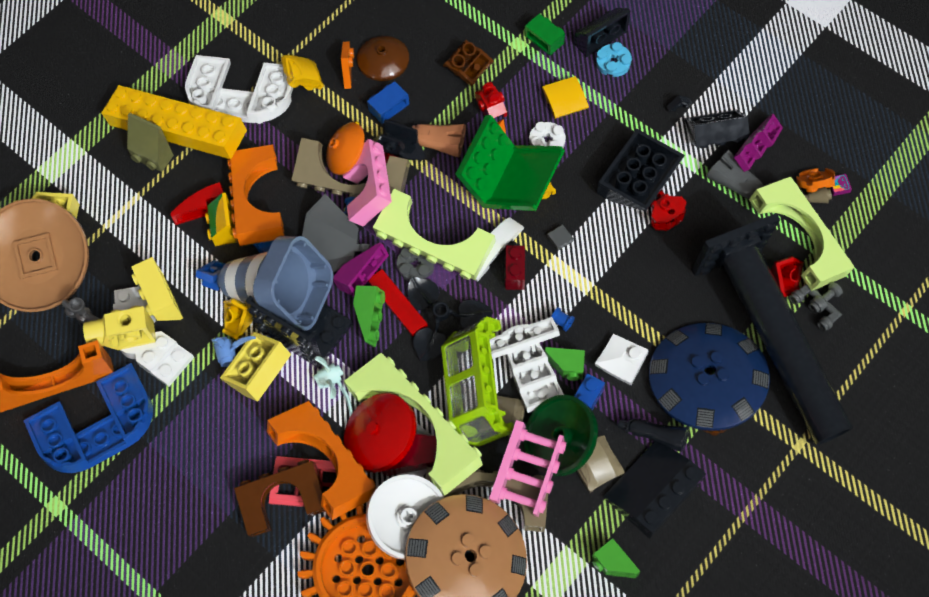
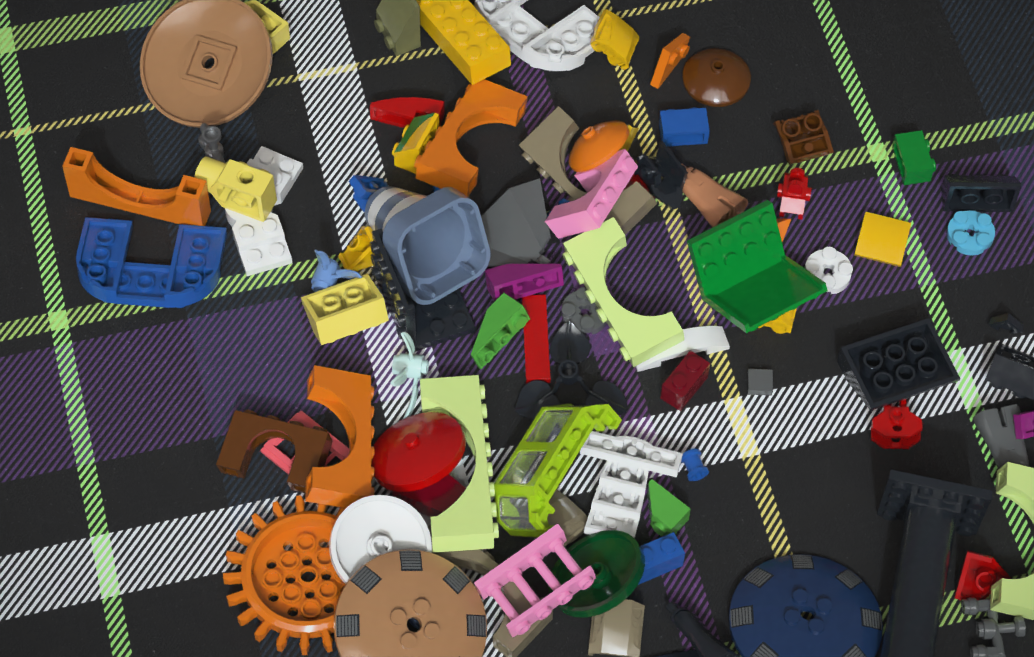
camera: 30 degrees right, 5 degrees down
light yellow slope [131,257,183,321] -> none
white plate [595,334,649,385] -> none

